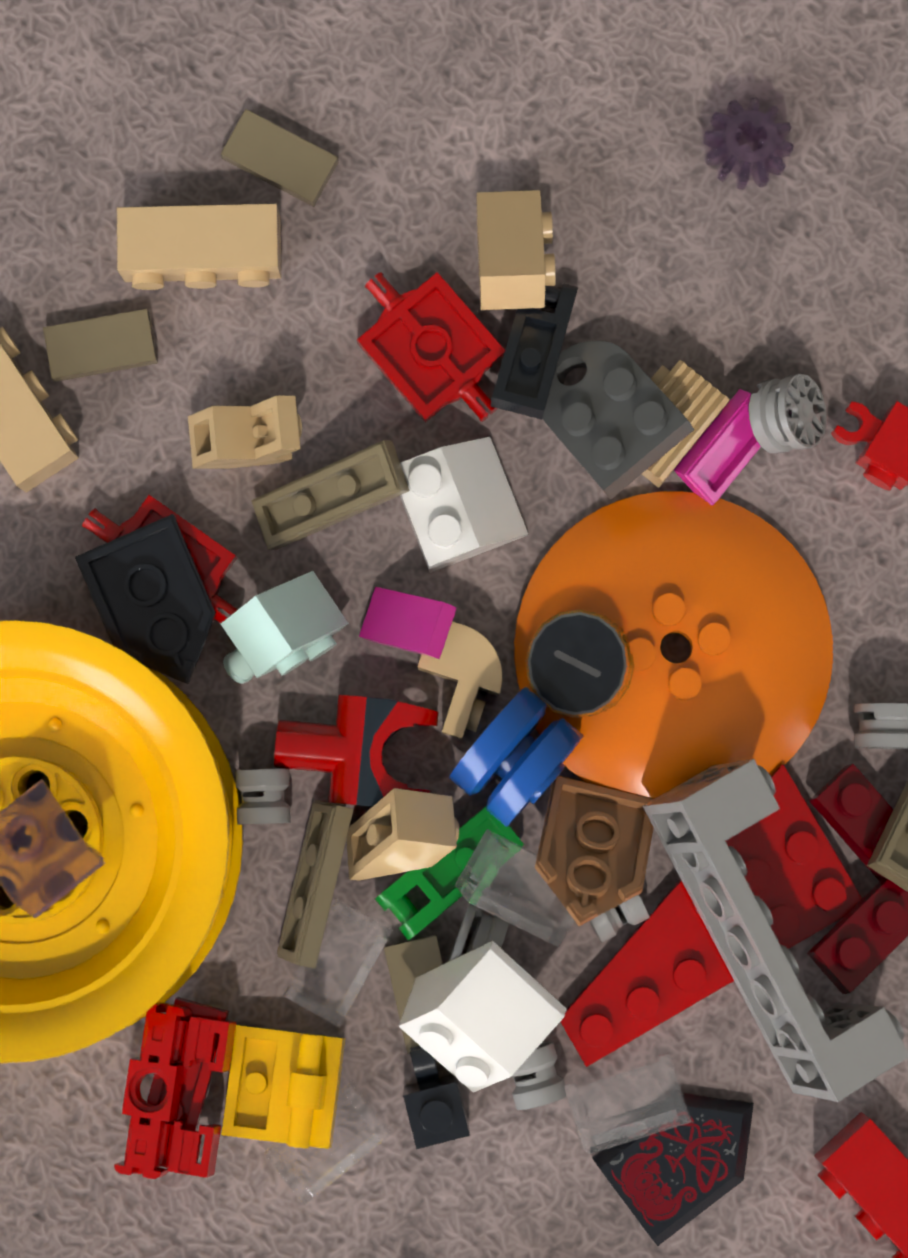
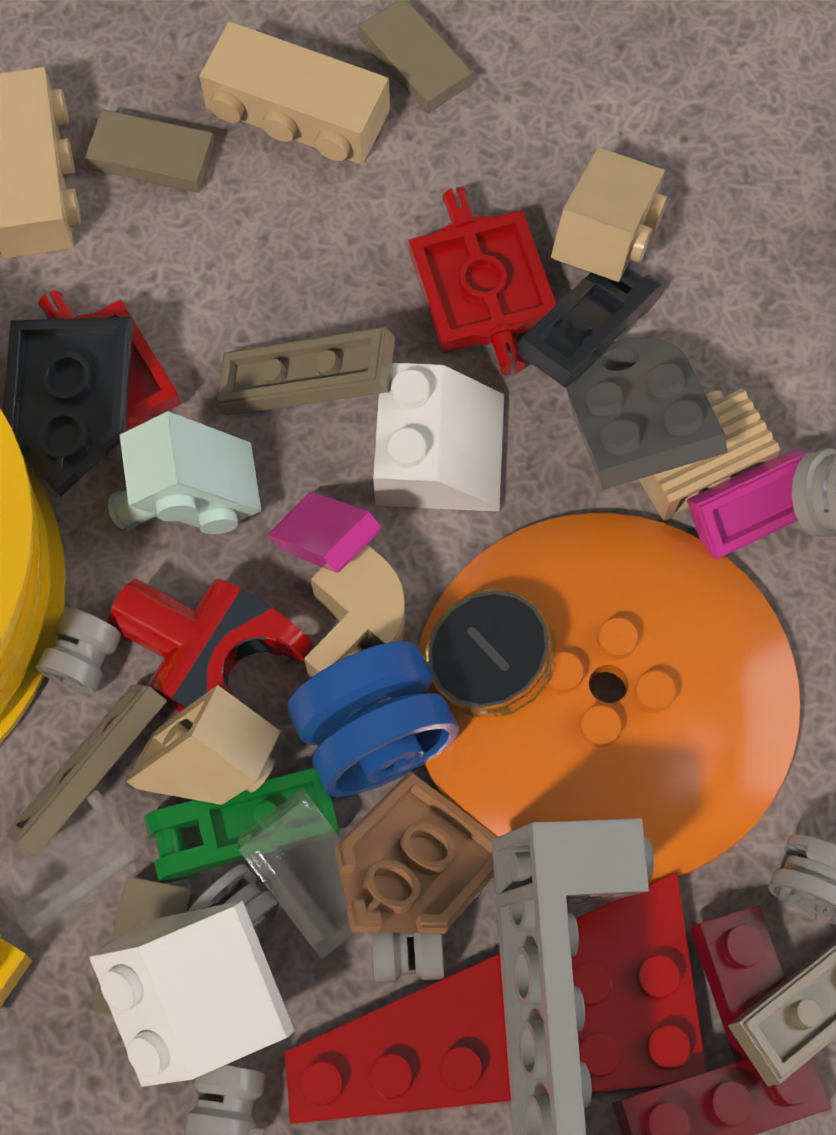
camera: 25 degrees right, 15 degrees down
tan brick [188,395,302,469] -> none
black brick [403,1045,470,1150] -> none

